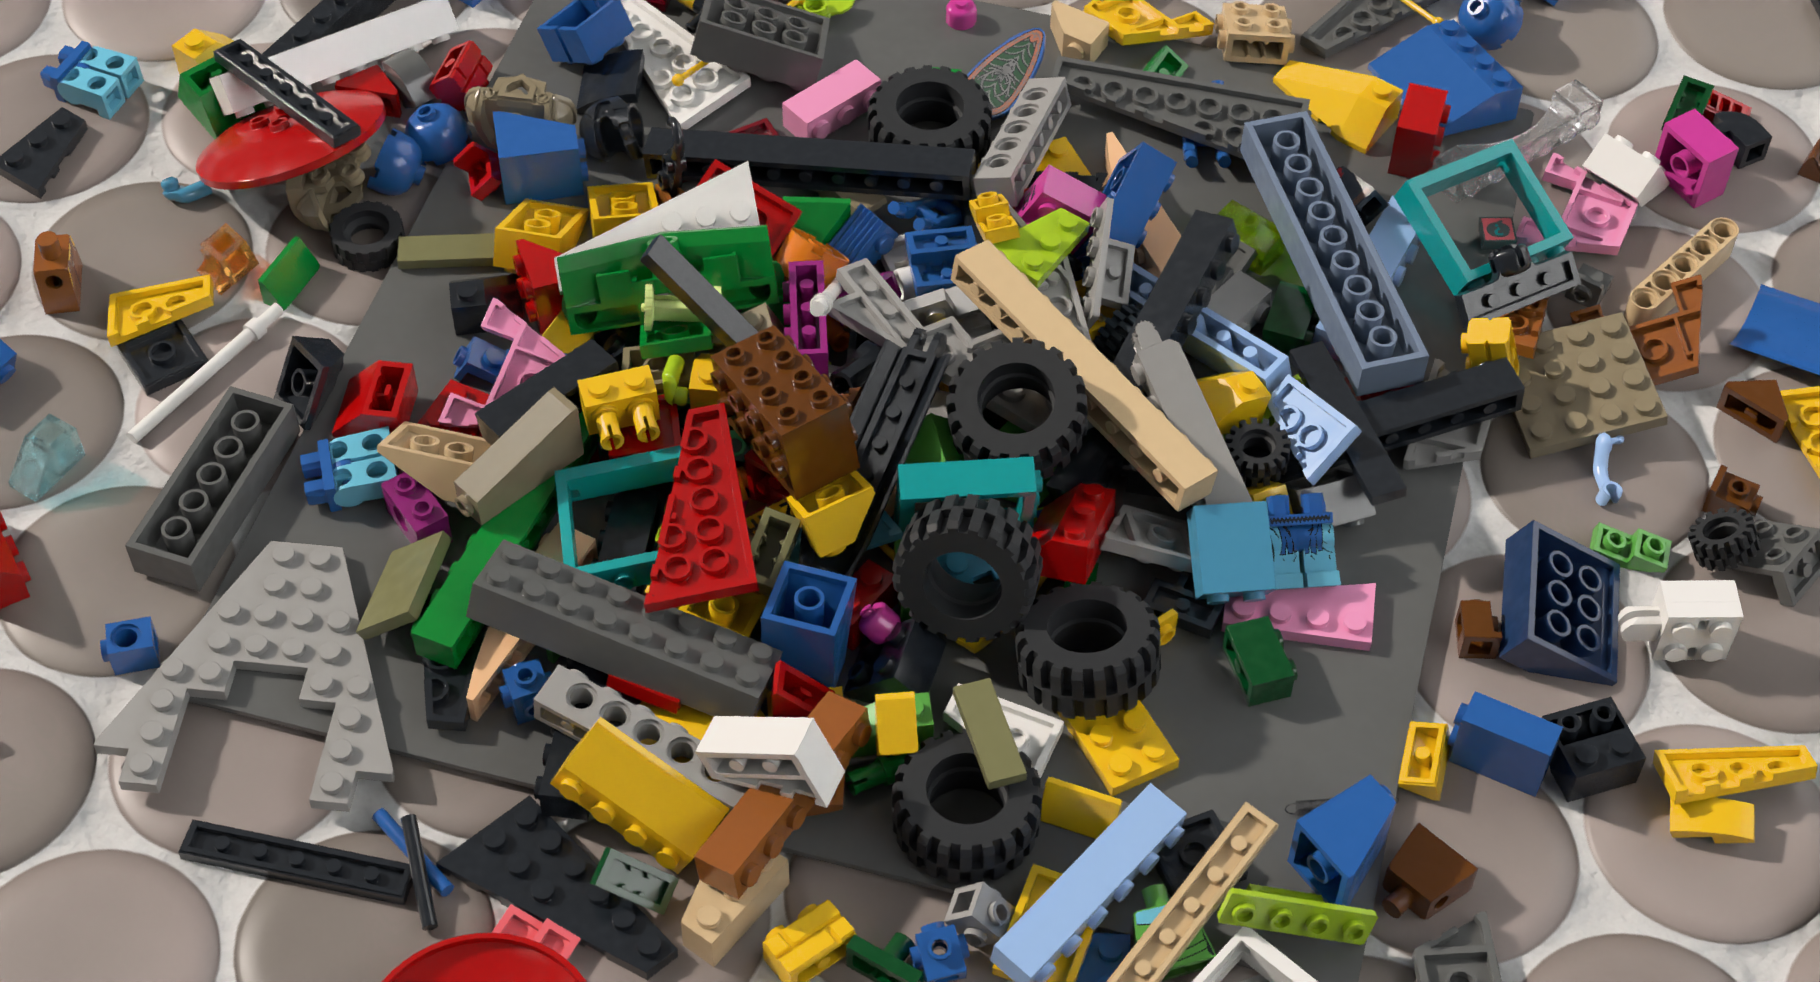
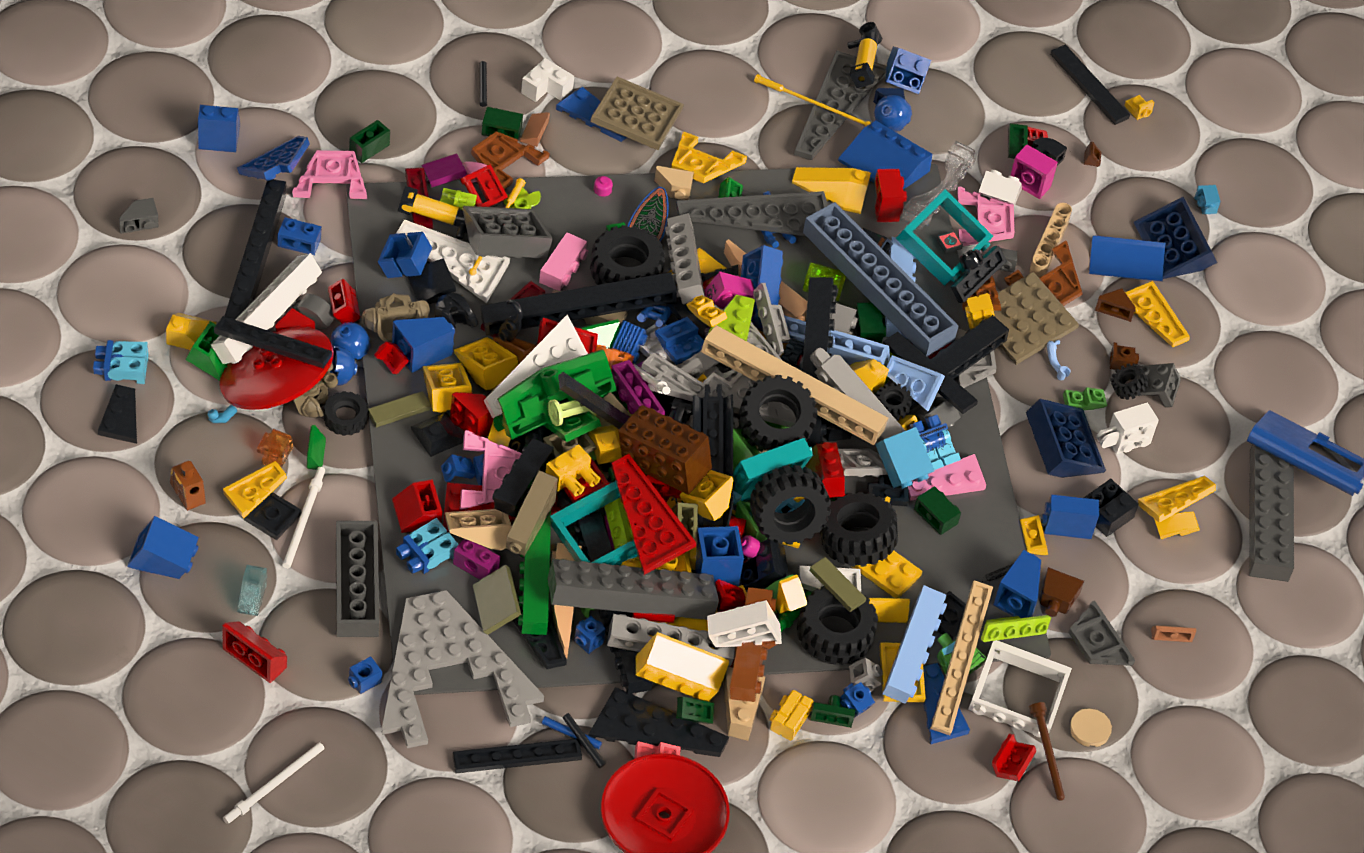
camera: 30 degrees left, 0 degrees up
black slope [274,336,345,430] -> none
lime arm [662,355,689,406] -> none
tan brick [1214,1,1295,65] -> none
reddish brown brick [1455,599,1502,659] -> none

